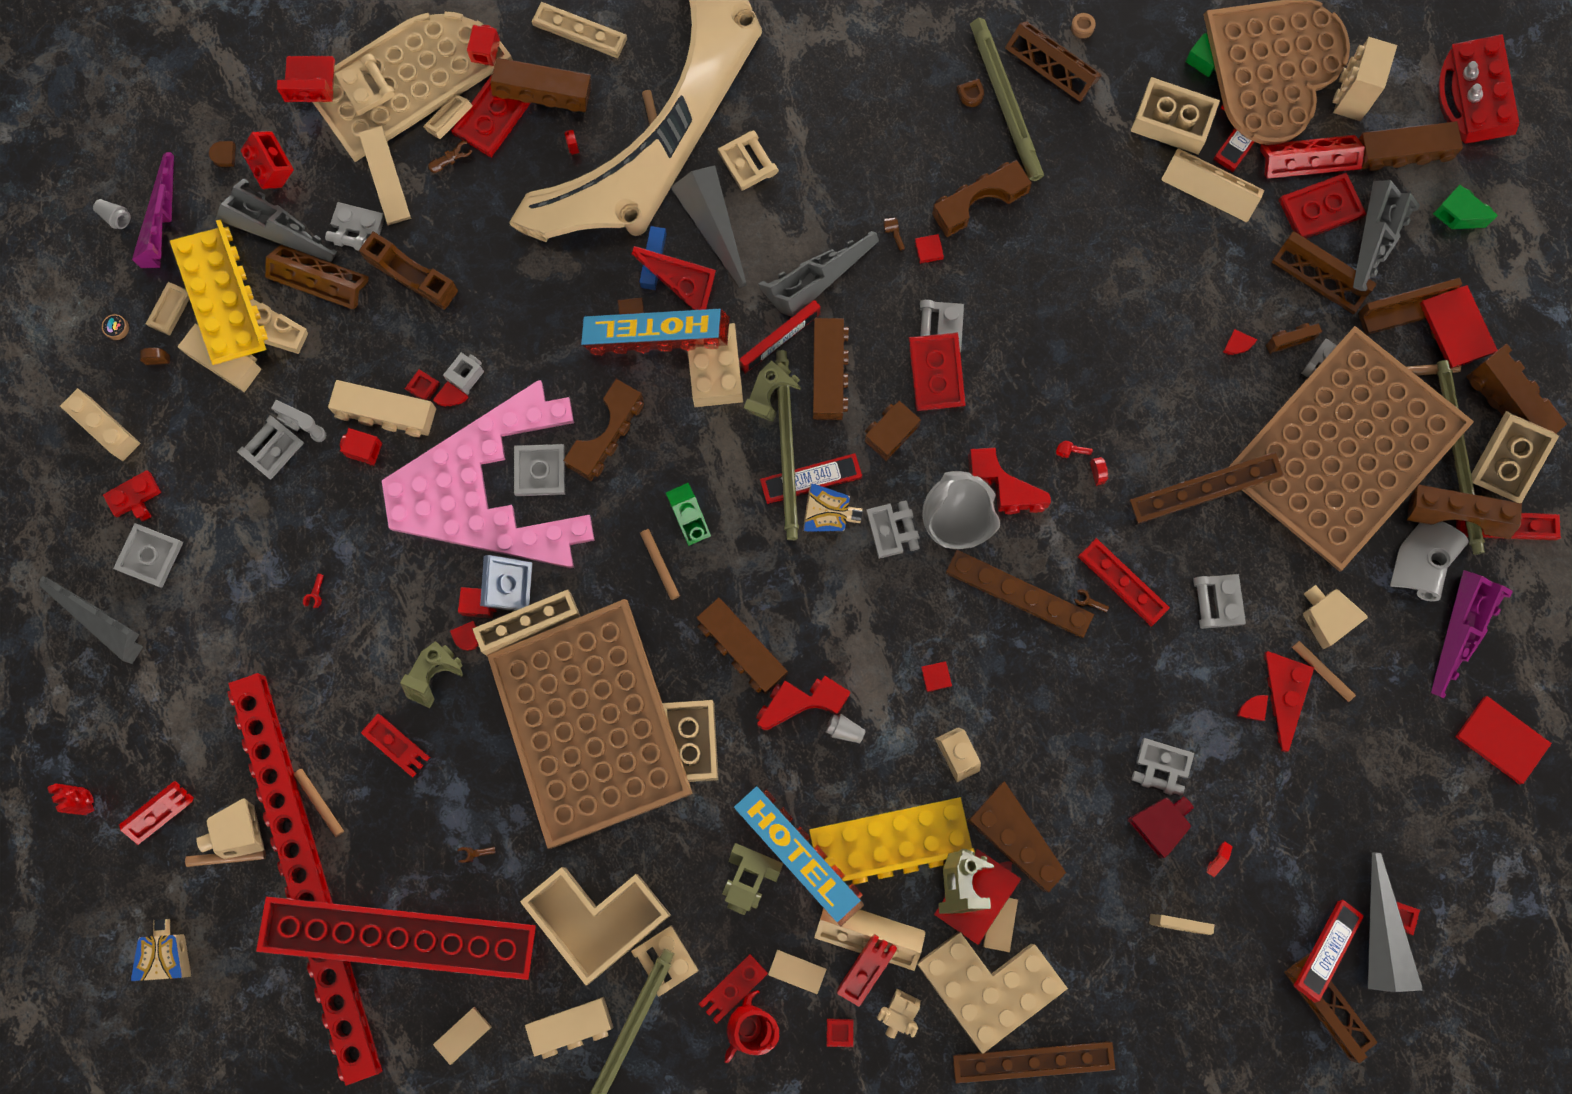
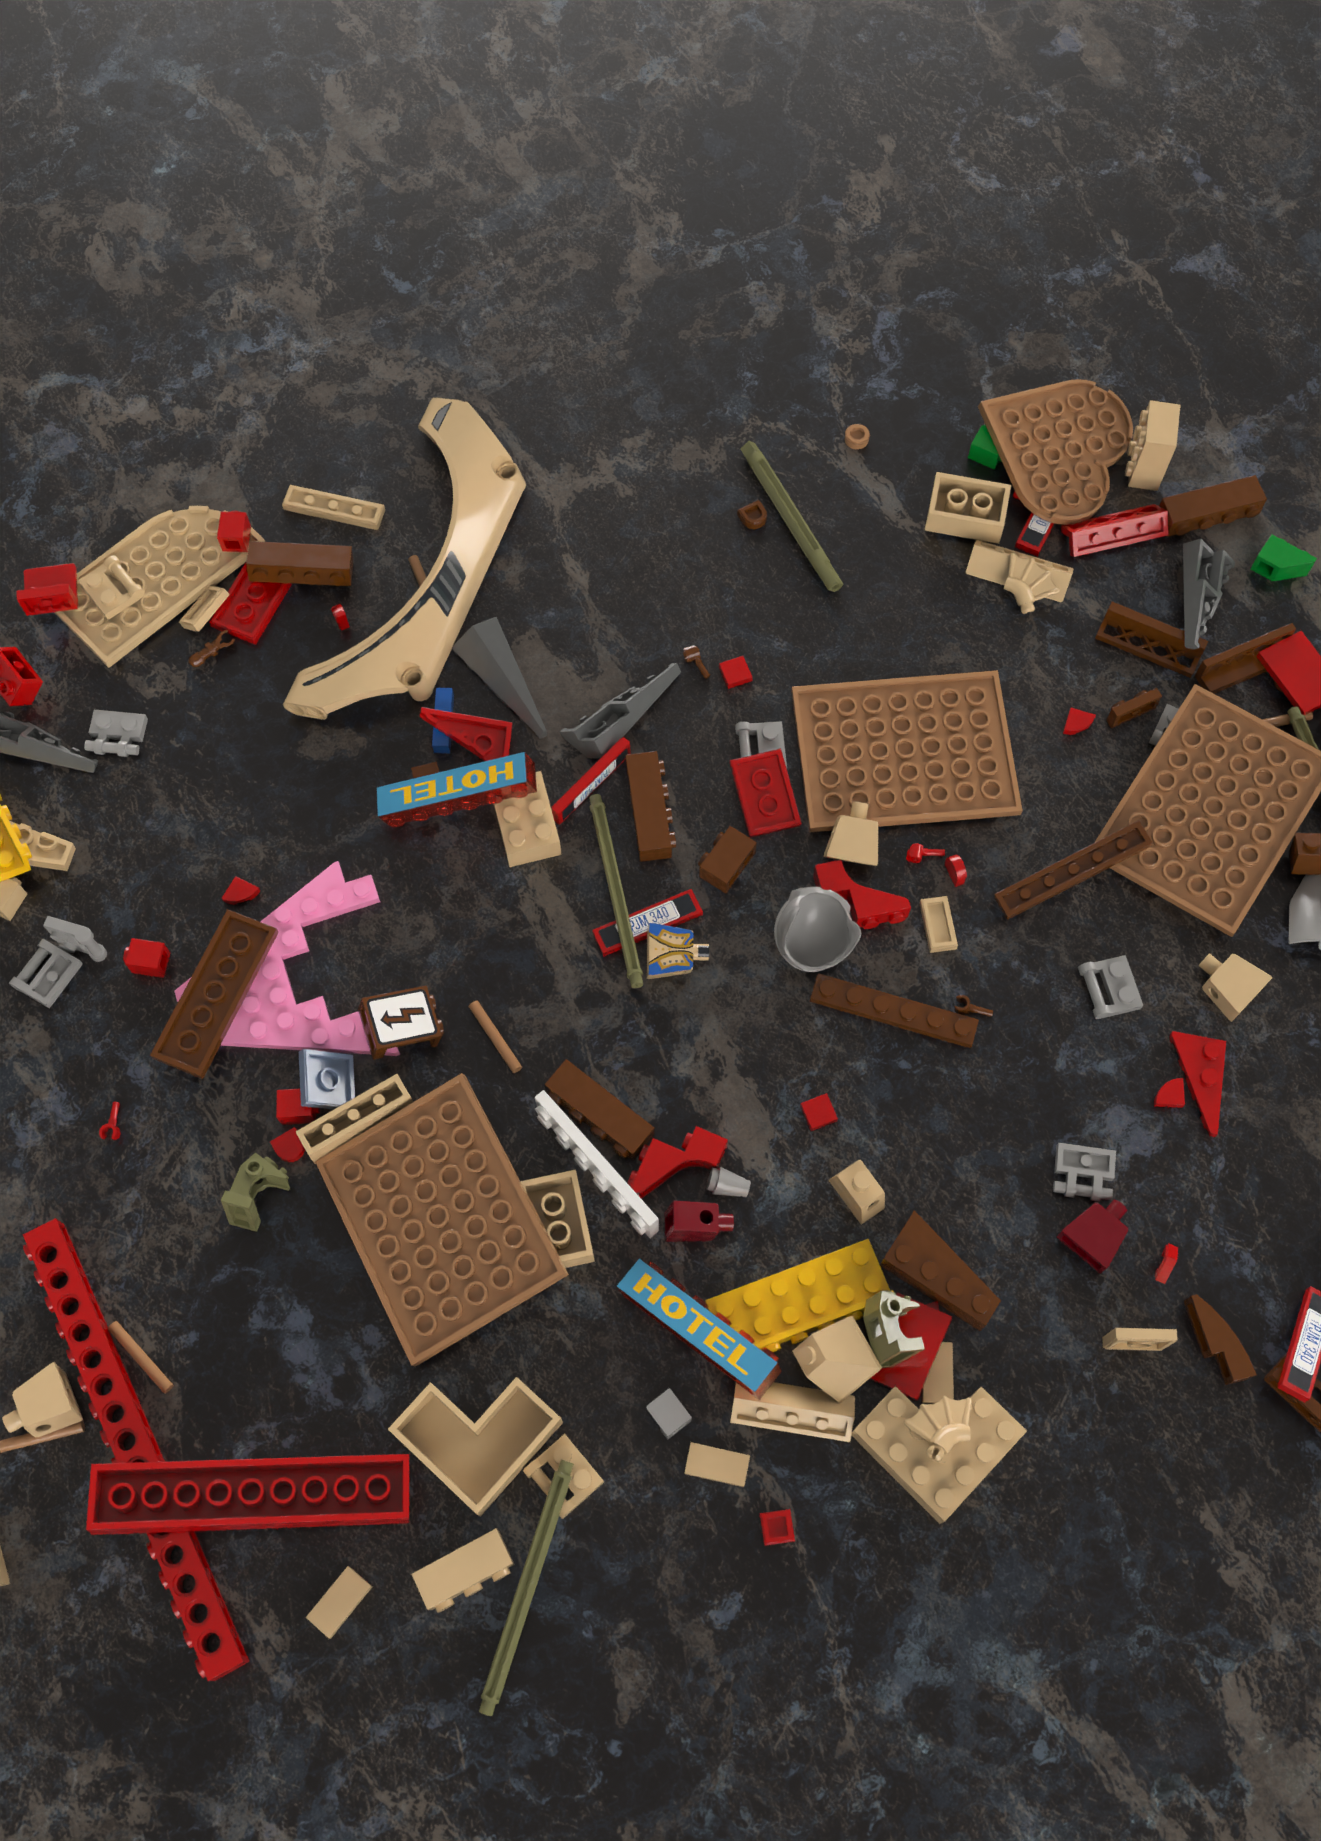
camera: 10 degrees left, 10 degrees down
reddish brown fence [265,245,369,310] -> none
tan brick [328,380,436,437] -> none
tan tile [358,126,411,225] -> none
reddish brown arch [359,231,458,310] -> none
red hinge [361,713,430,777] -> none
red tile [405,369,440,401] -> none
light grey brick [443,352,484,396] -> none
reddish brown hand [457,847,496,863] -> none
light grey plate [514,444,565,496] -> none
reddish brown arch [563,379,644,481] -> none
green slope [666,483,711,546] -> none
red hinge [699,954,768,1024] -> none
tan plate [718,131,779,191] -> none
olive tile [722,843,783,915] -> none
red piece [724,990,779,1063] -> none
olive tile [744,361,801,422] -> none
red hinge [837,934,897,1007] -> none
light grey plate [866,501,920,559] -> none
tan piece [877,989,921,1038] -> none
reddish brown arch [932,160,1032,237] -> none
reddish brown plate [952,1041,1116,1083] -> none
reddish brown fence [1005,21,1102,102] -> none
red tile [1078,538,1170,627] -> none
red tile [1279,173,1366,239] -> none
medium nougat bar [1292,641,1356,702] -> none
red piece [1438,34,1519,144] -> none
none -> reddish brown plate [150,909,279,1079]
none -> panel [358,985,444,1060]
none -> white plate [535,1090,659,1238]
none -> light grey panel [647,1388,692,1440]
none -> dark red torso [664,1201,734,1242]
none -> medium nougat plate [791,670,1023,832]
none -> tan slope [793,1316,882,1402]
none -> tan torso [824,801,878,866]
none -> tan arm [904,1396,972,1461]
none -> tan tile [919,896,958,953]
none -> tan arm [1003,553,1059,614]
none -> reddish brown slope [1184,1294,1257,1385]

